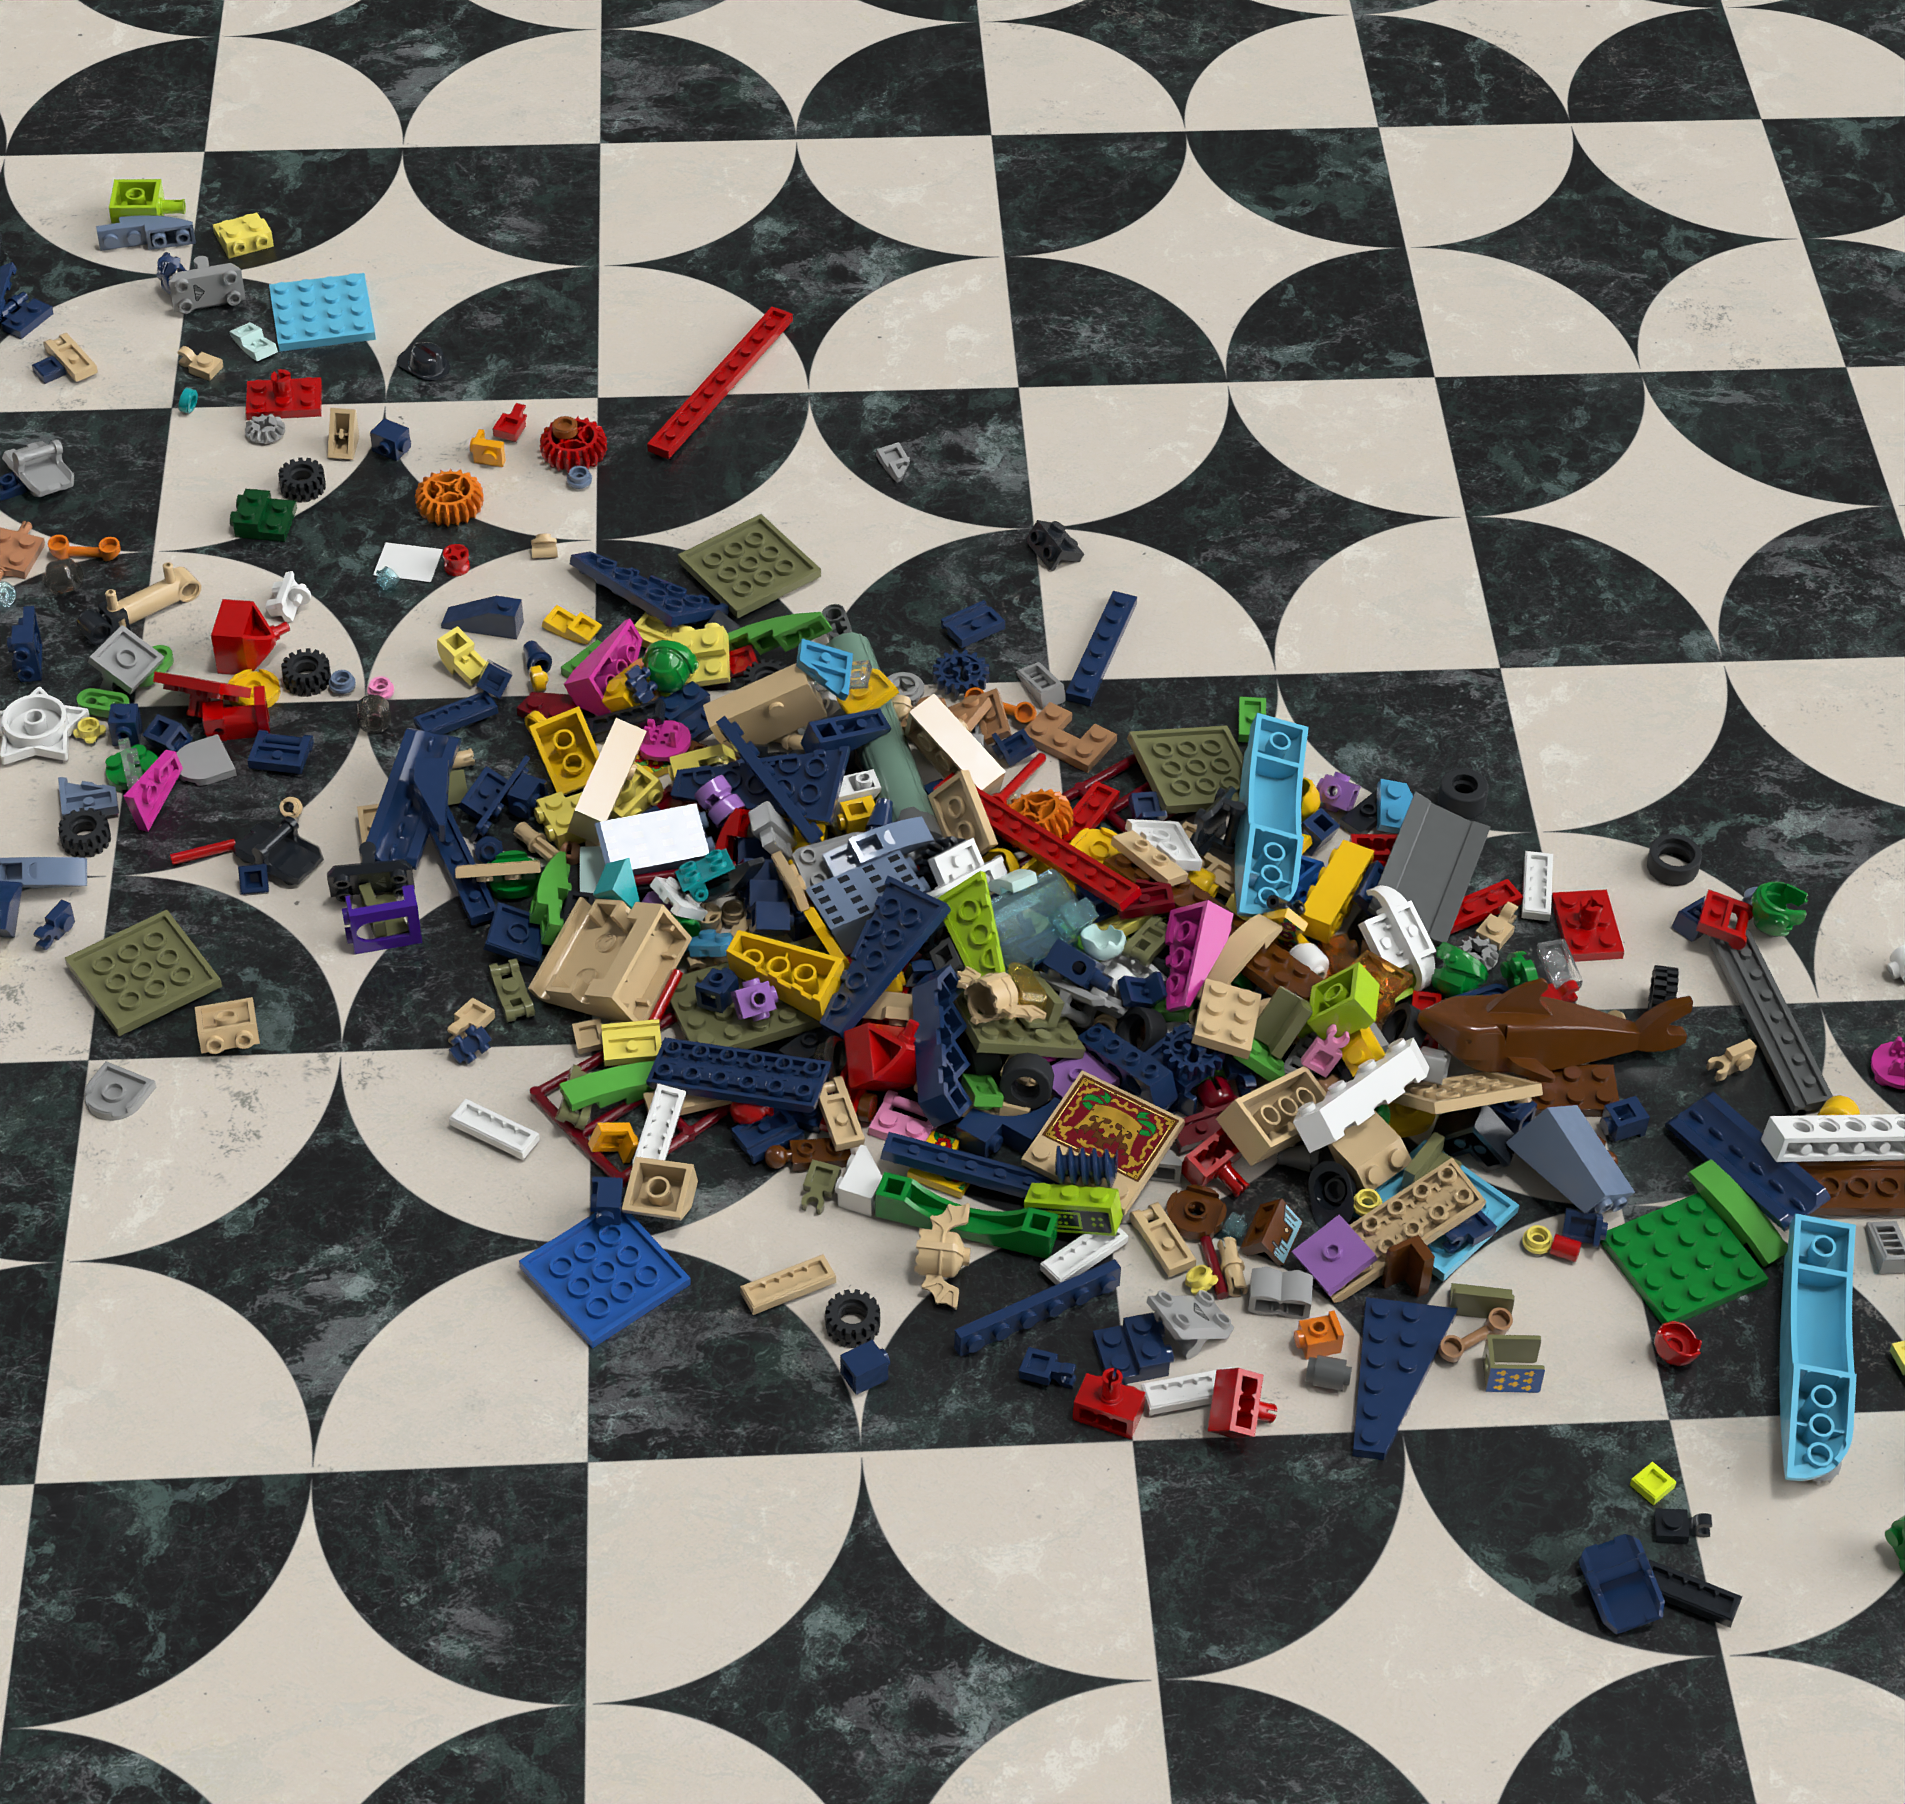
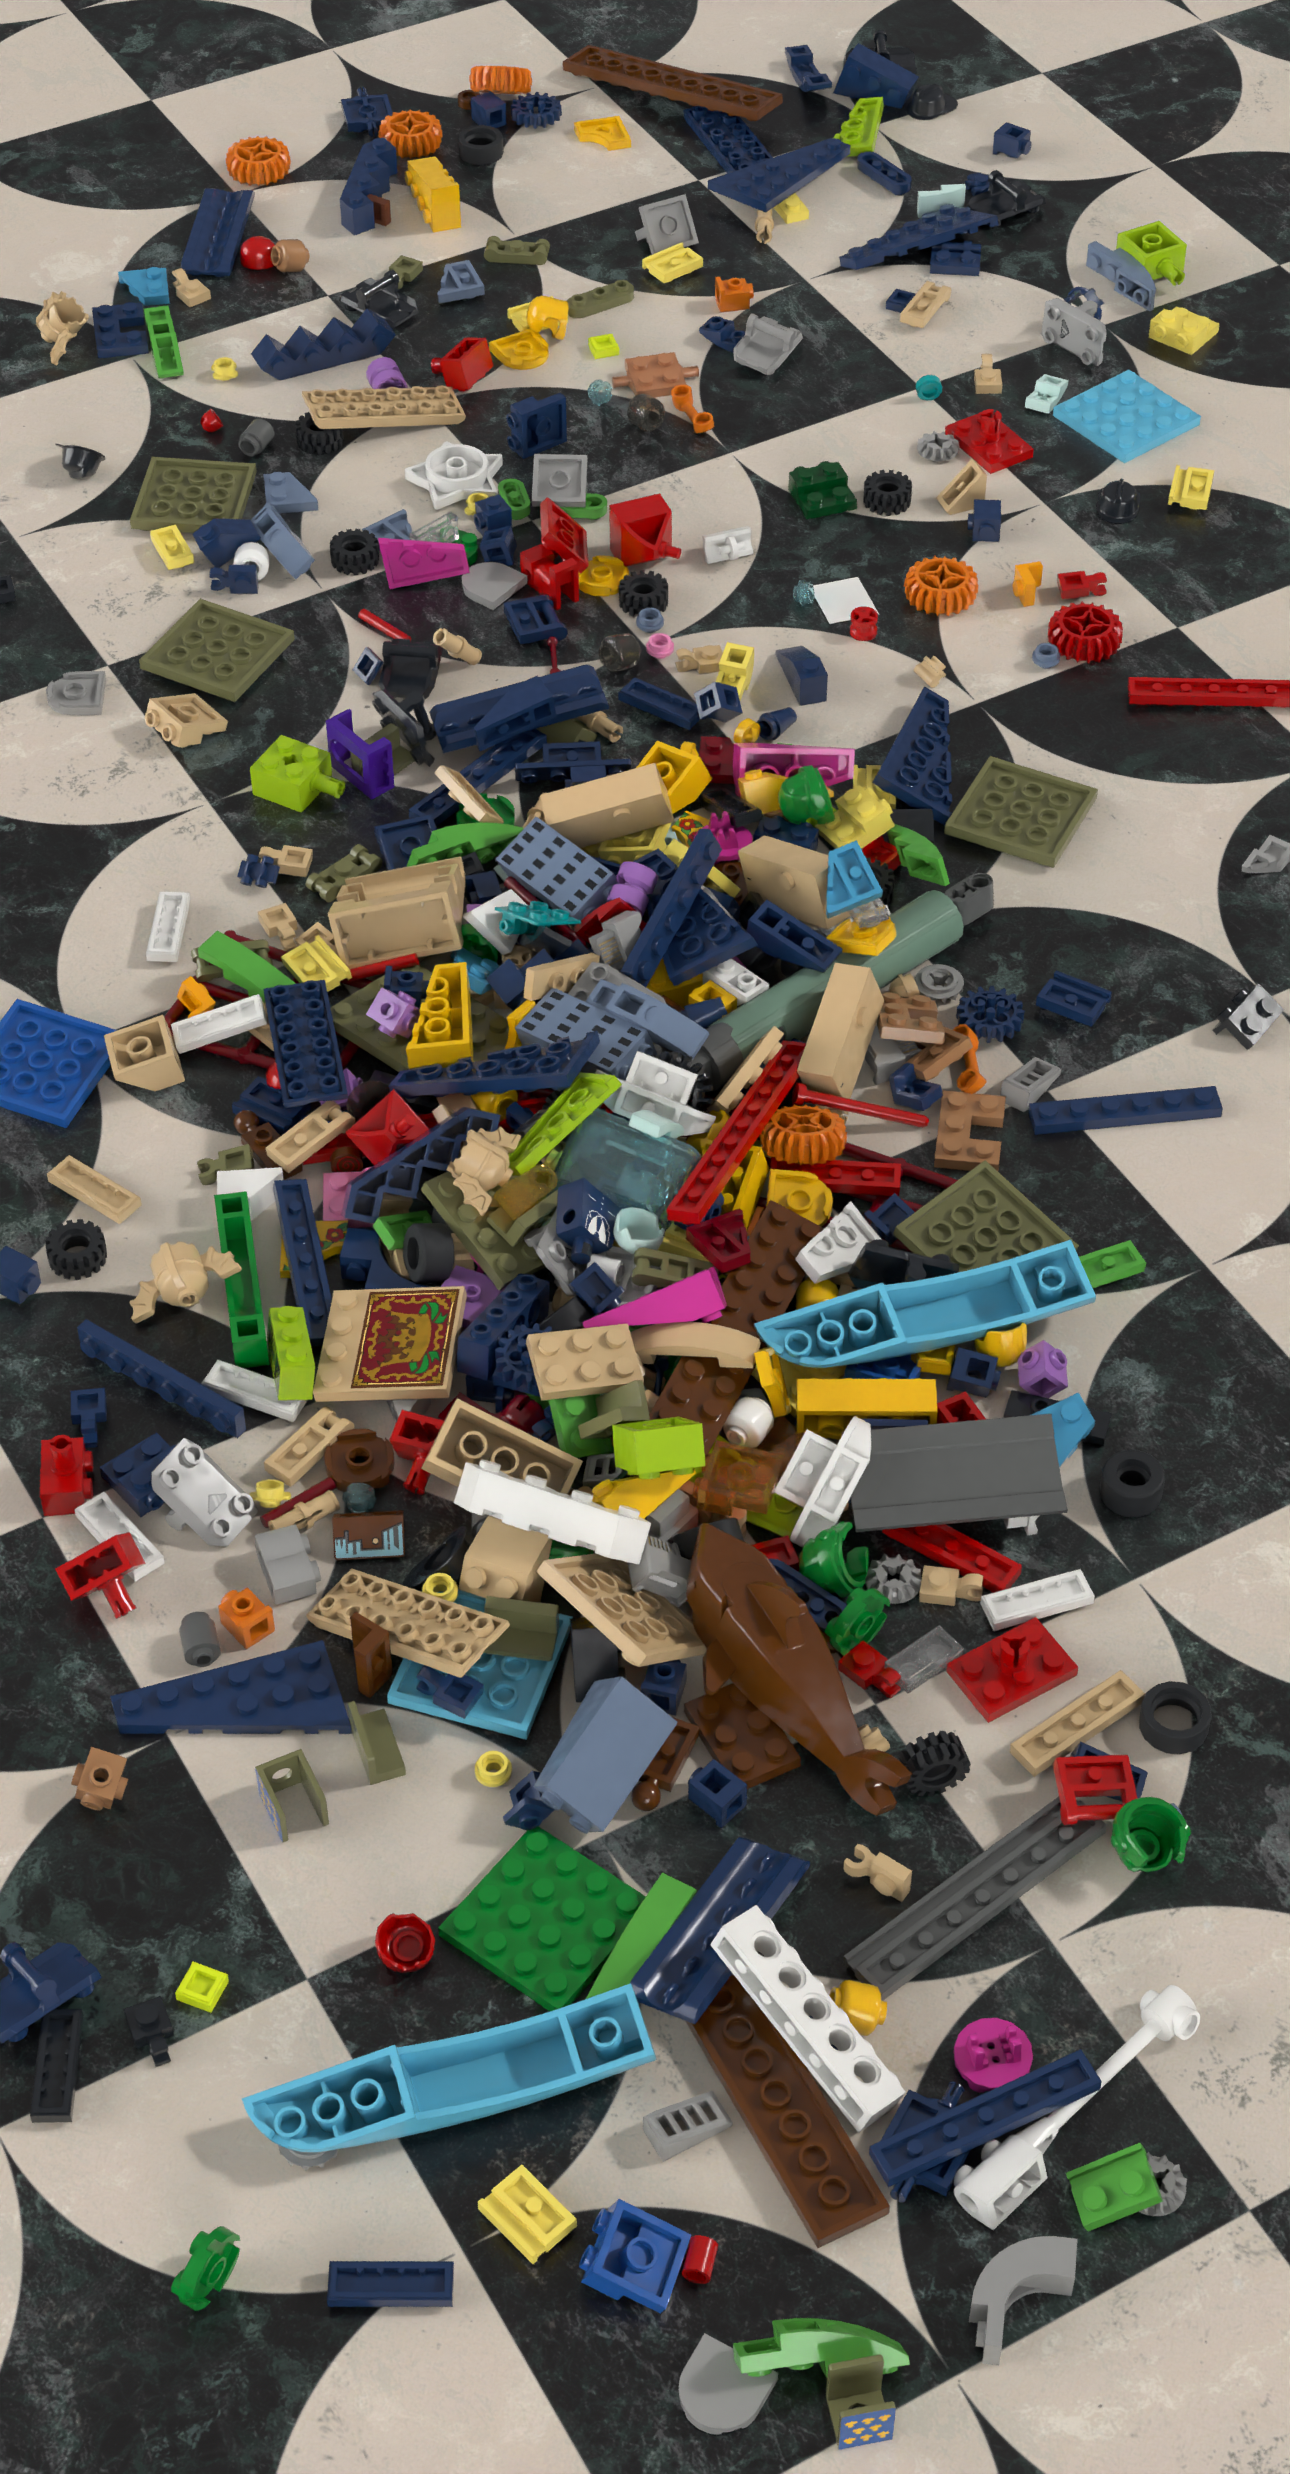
camera: 65 degrees right, 0 degrees up
tan piece [77,562,202,645] -> none
dark blue plate [474,836,503,864] -> none
yellow slope [541,605,602,644] -> none
dark orange tile [552,416,578,439] -> none
dark blue brick [591,1177,623,1226] -> none
teal slope [593,858,640,909] -> none
dark blue piece [625,665,658,704] -> none
dark blue piece [1055,1146,1118,1187] -> none
tan plate [1111,830,1188,886] -> none
black arm [1266,895,1306,916] -> none
medium lavender plate [1292,1215,1378,1296] -> none
bright pink plate [1301,1024,1350,1078] -> none
medium nougat bar [1438,1307,1513,1363] -> none
red hinge [1550,1234,1582,1262] -> none
none -> medium nougat brick [71,1747,128,1810]
none -> white head [234,542,269,581]
none -> lime brick [250,735,345,813]
none -> tan plate [258,903,298,952]
none -> dark red hinge [547,636,561,674]
none -> tan plate [675,645,723,674]
none -> tan plate [1010,1670,1145,1777]
none -> light yellow plate [1168,465,1214,510]

